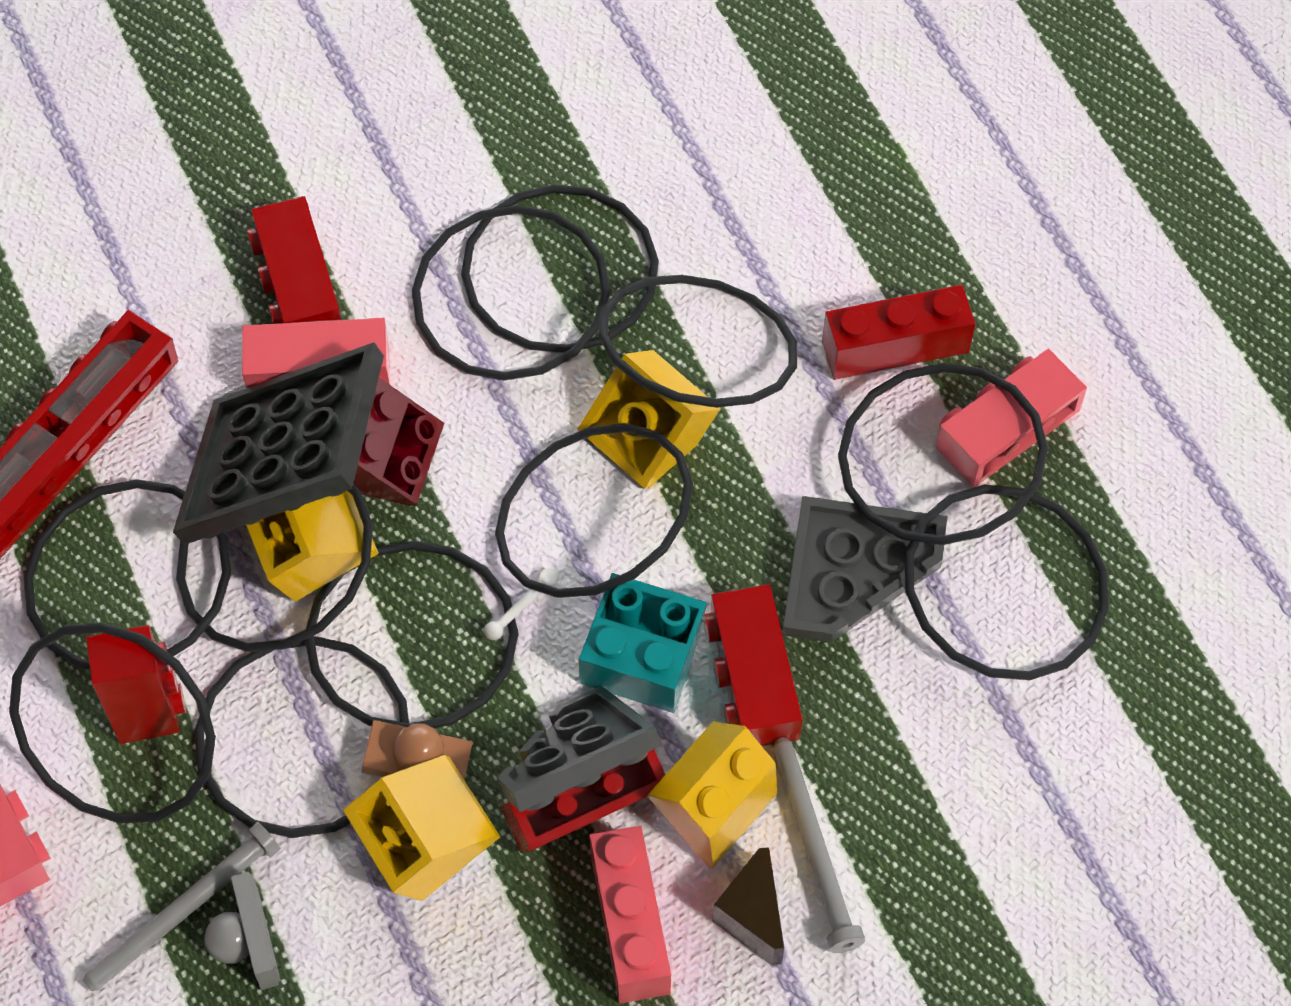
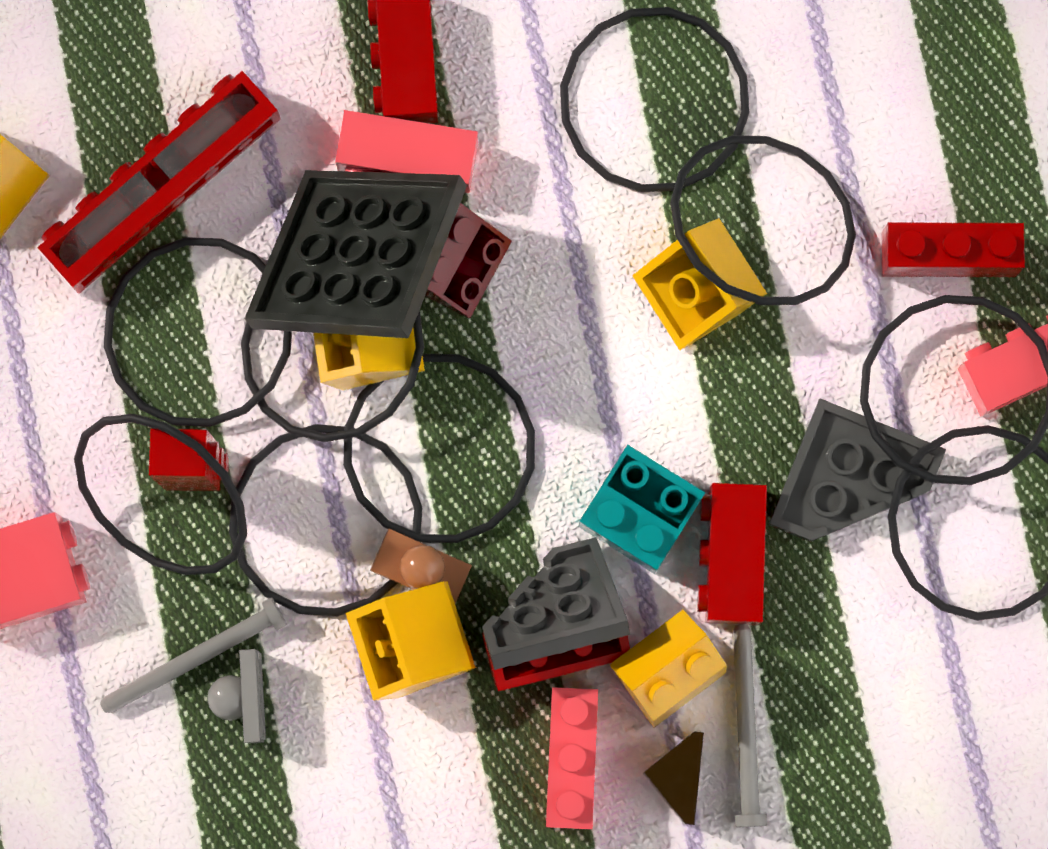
camera: 15 degrees right, 20 degrees up
black piece [411,205,610,381] -> none
white hinge [484,568,559,640] -> none
black piece [495,423,693,598] -> none

